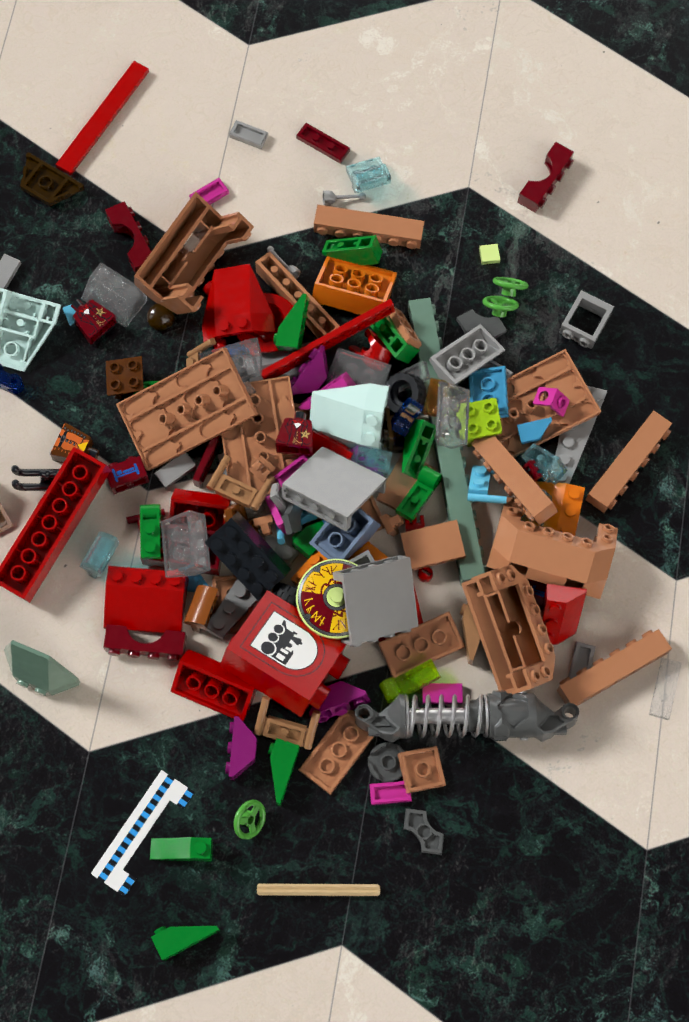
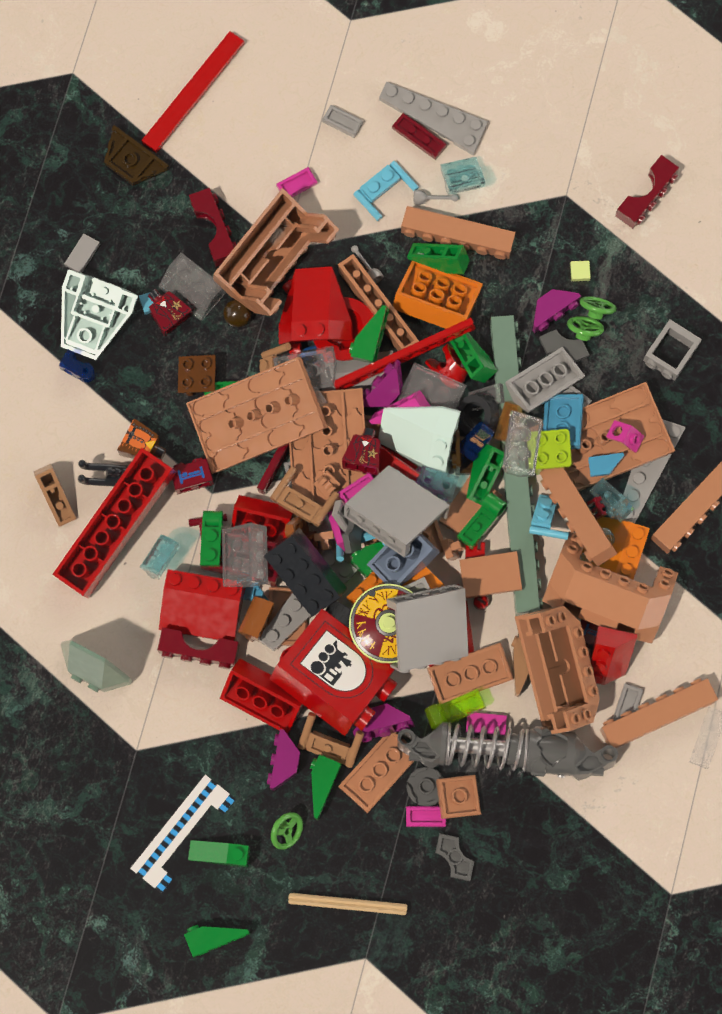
camera: 10 degrees right, 5 degrees up
light grey tile [154,453,196,489] -> none
nougat tile [389,307,422,349] -> none
none -> medium azure plate [353,161,419,221]
none -> light grey wing [379,82,488,155]
none -> magenta slope [532,289,581,333]

